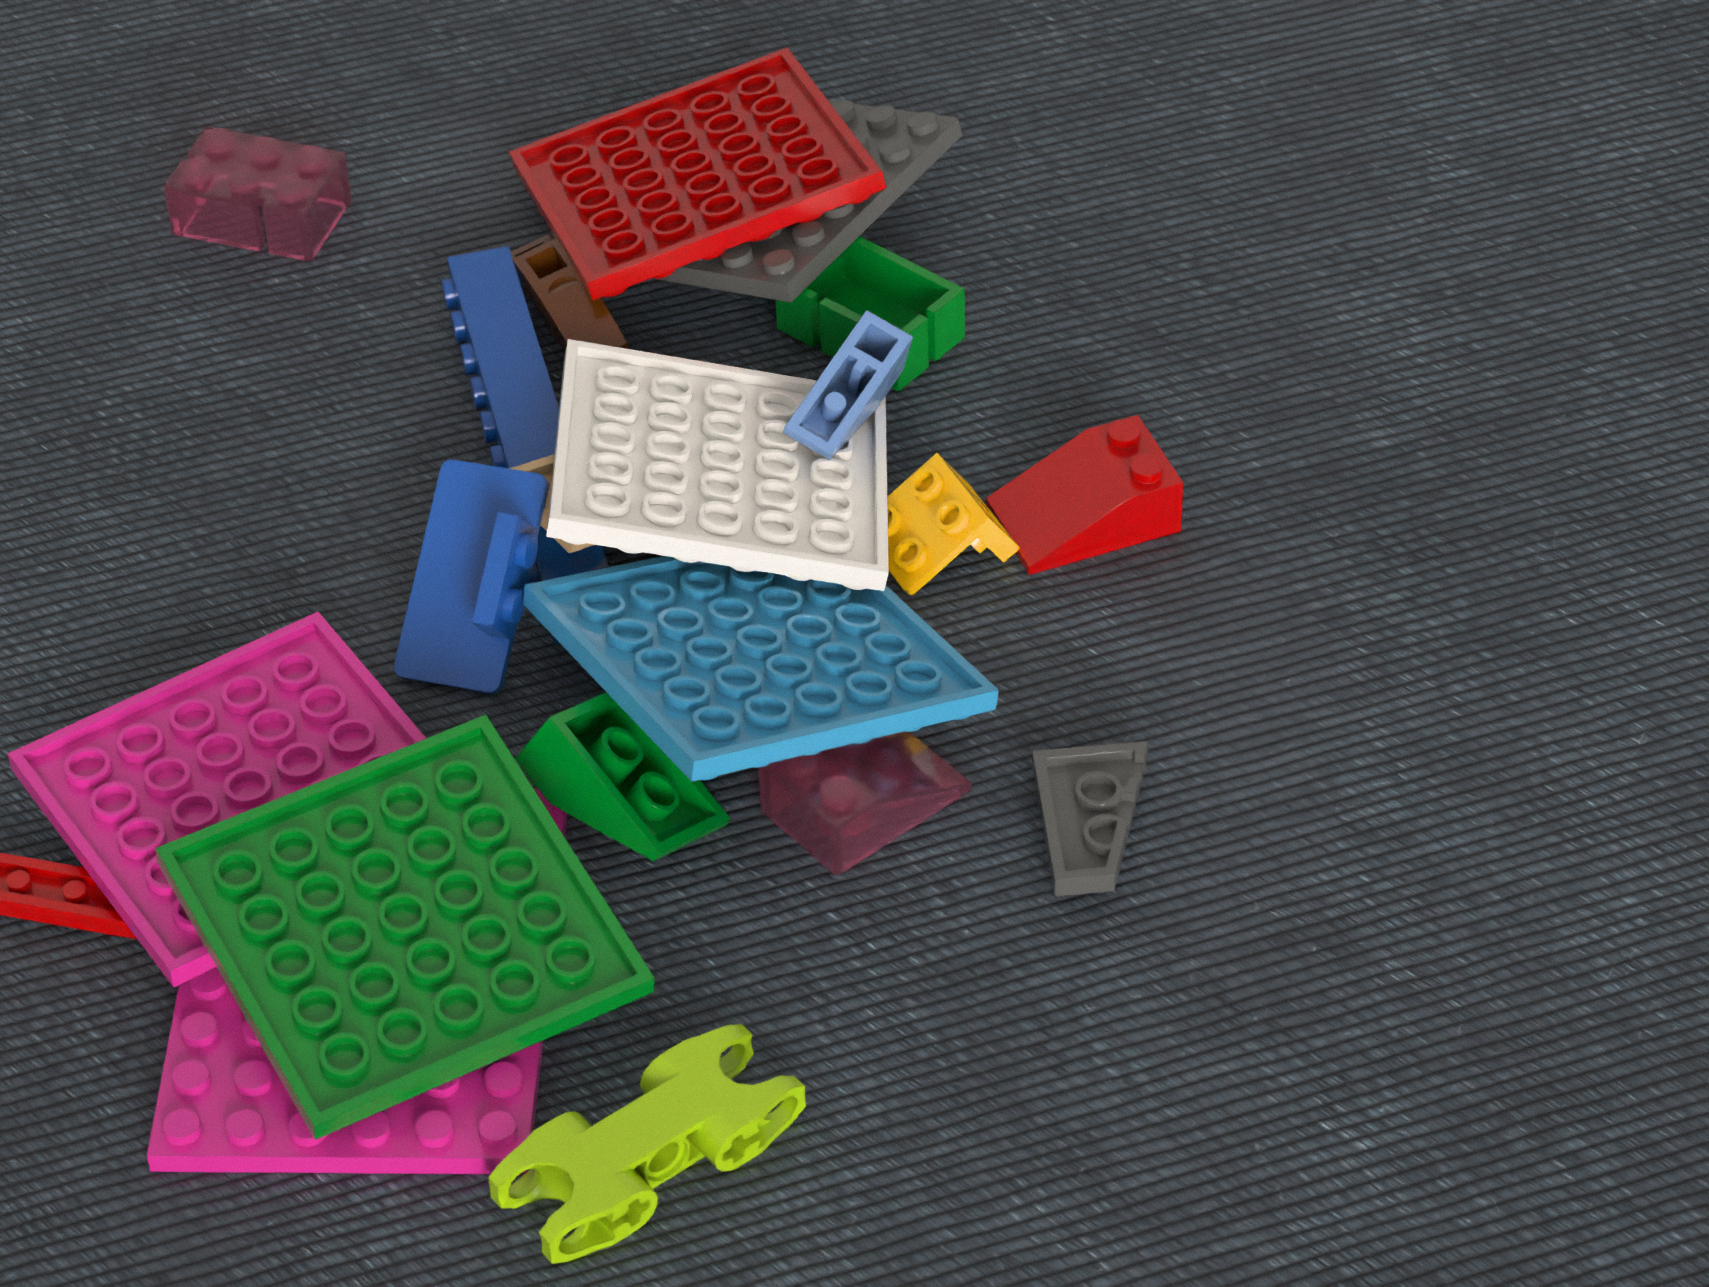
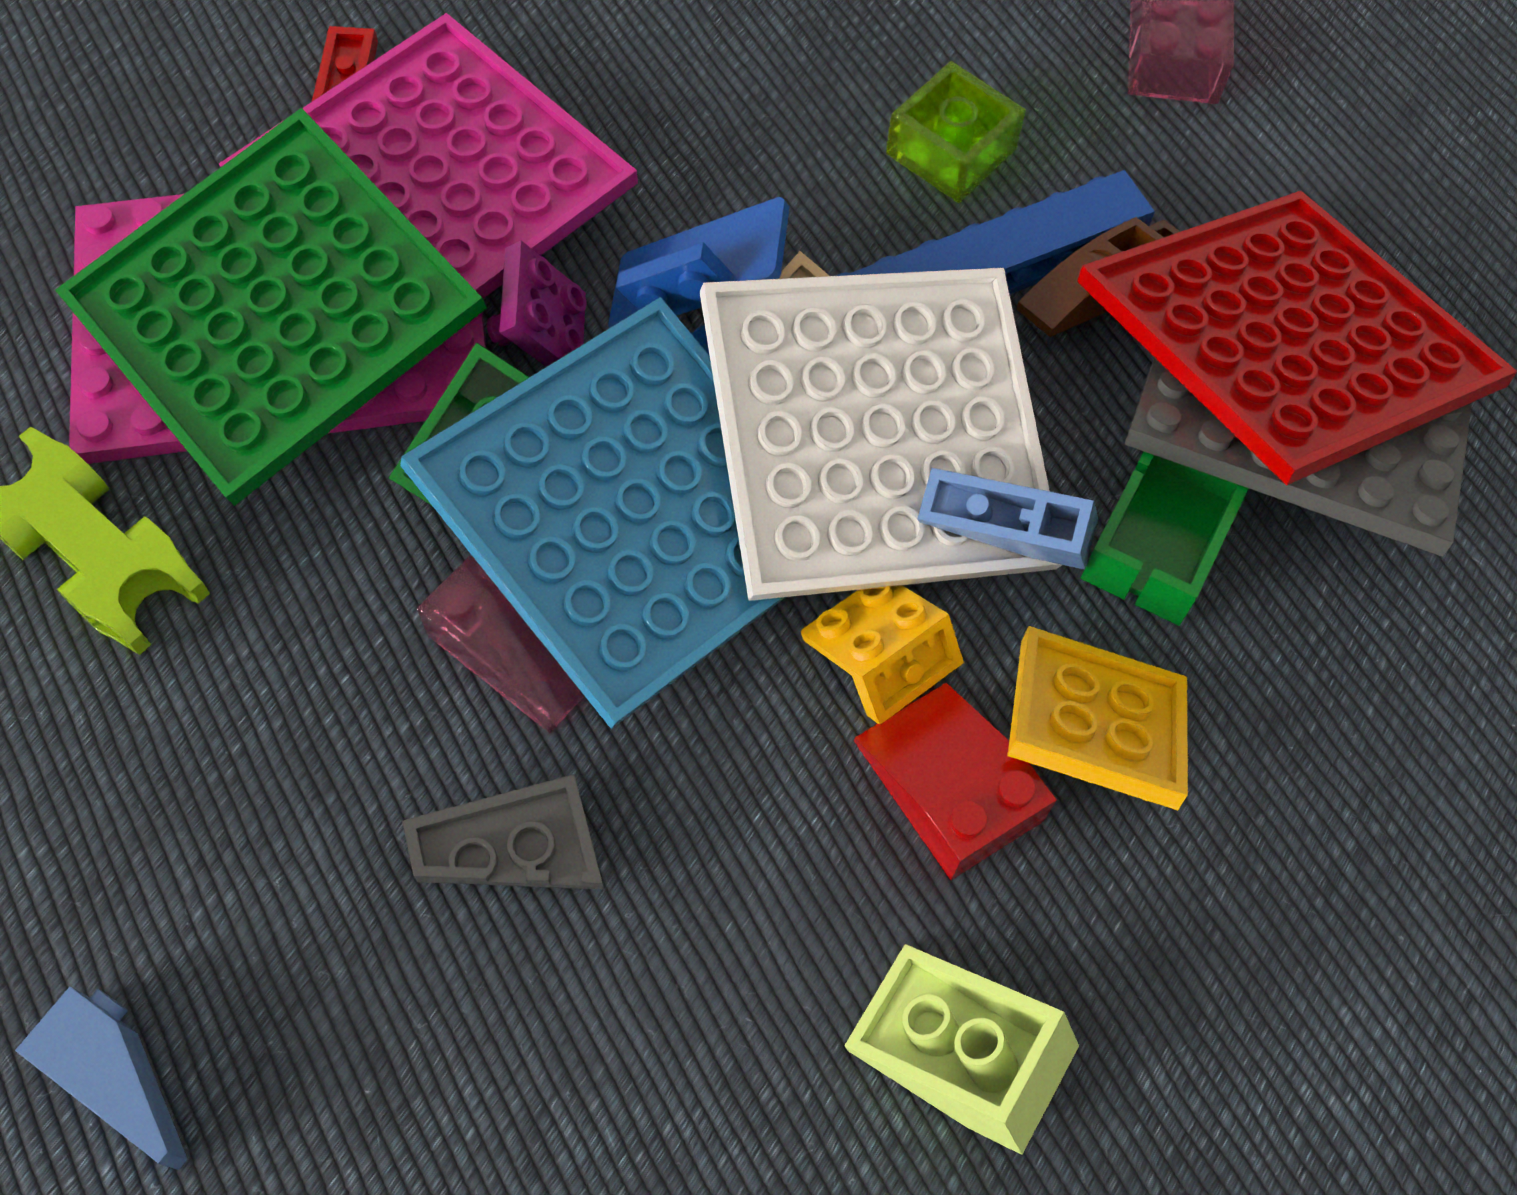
camera: 75 degrees right, 20 degrees up
none -> medium blue slope [15,987,187,1170]
none -> magenta plate [487,240,587,367]
none -> yellowish green slope [844,944,1079,1155]
none -> clear neon green brick [886,61,1026,203]
none -> yellow plate [1008,626,1188,811]

